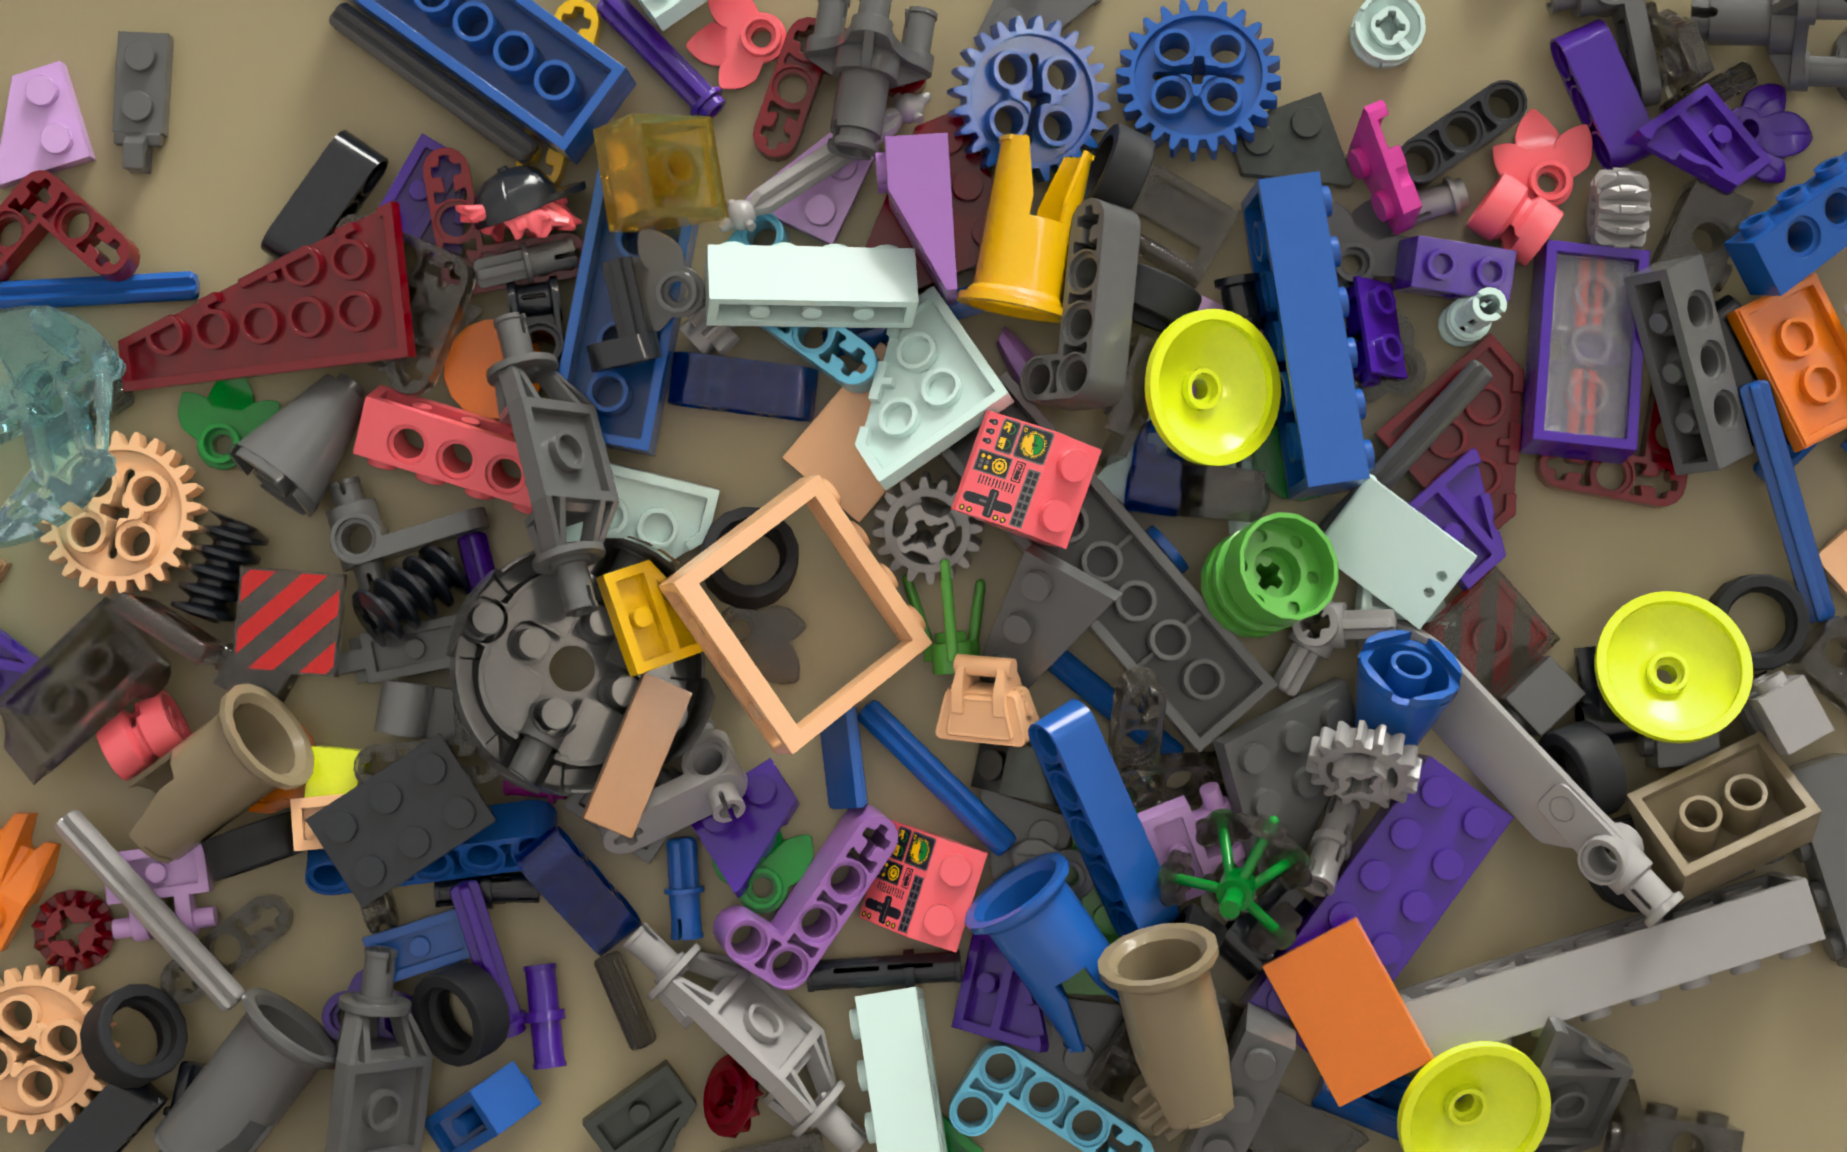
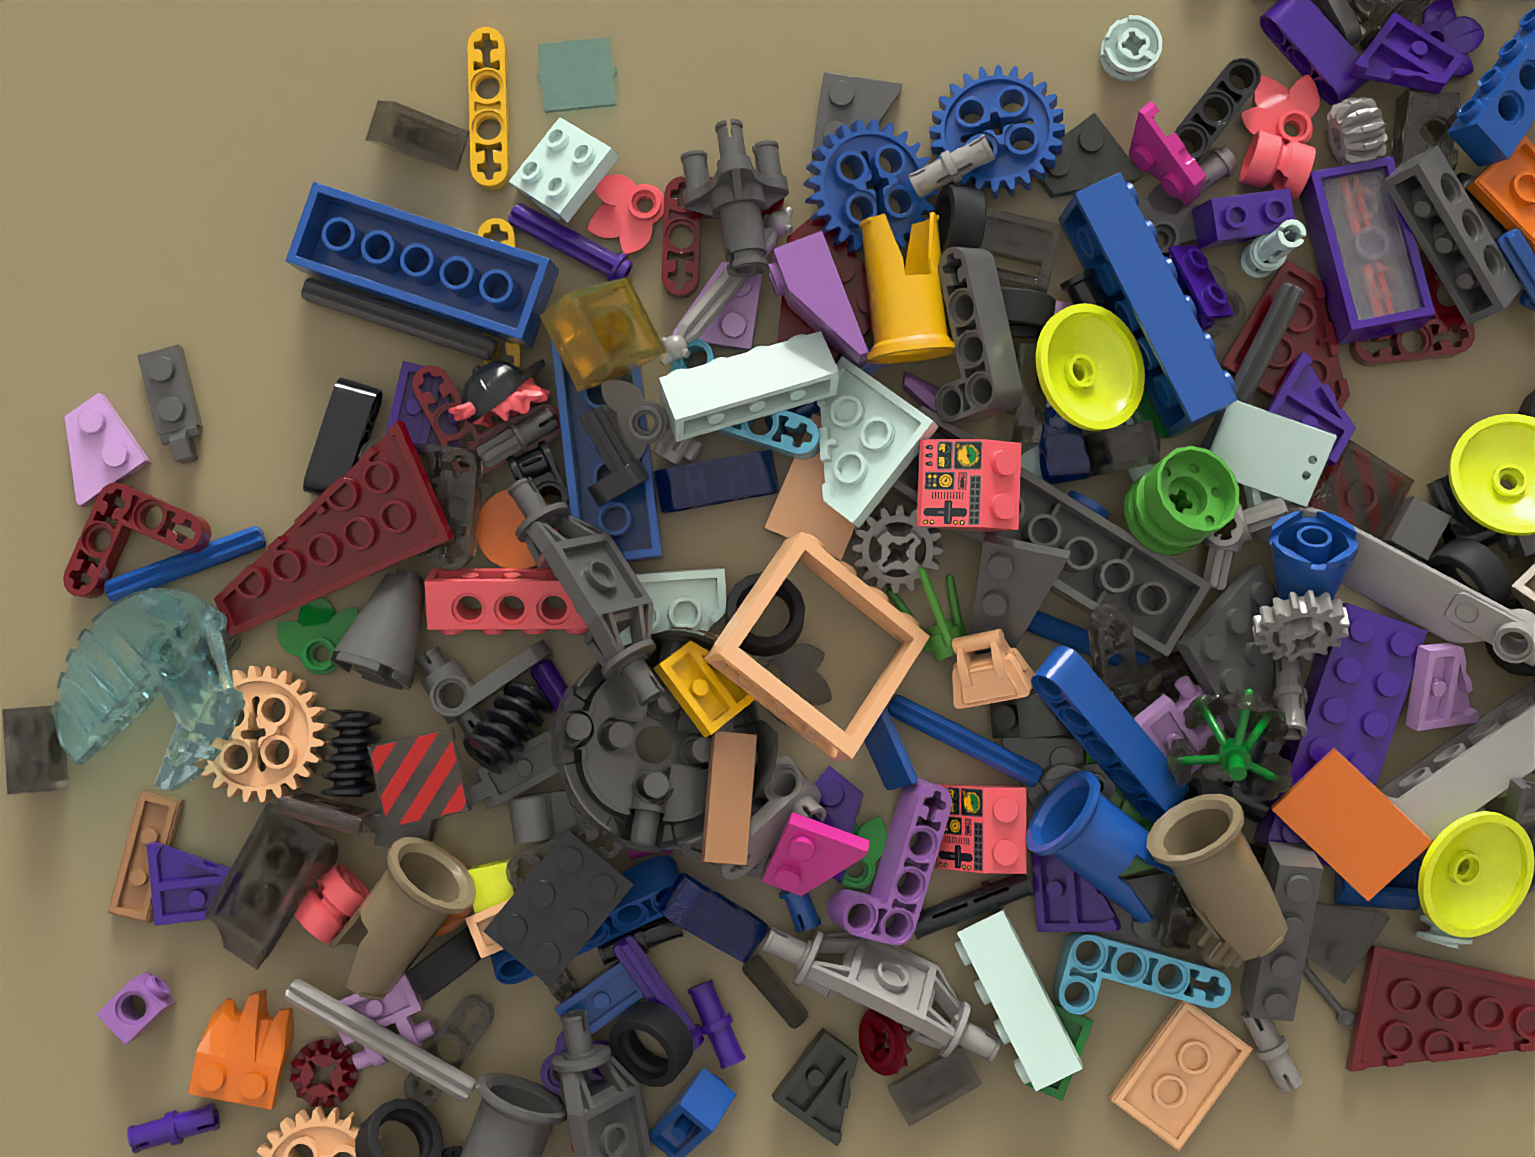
camera: 25 degrees left, 0 degrees up
none -> dark pink wing [762,812,870,896]
none -> light grey pin [908,134,996,199]
none -> lavender wing [1405,642,1480,731]

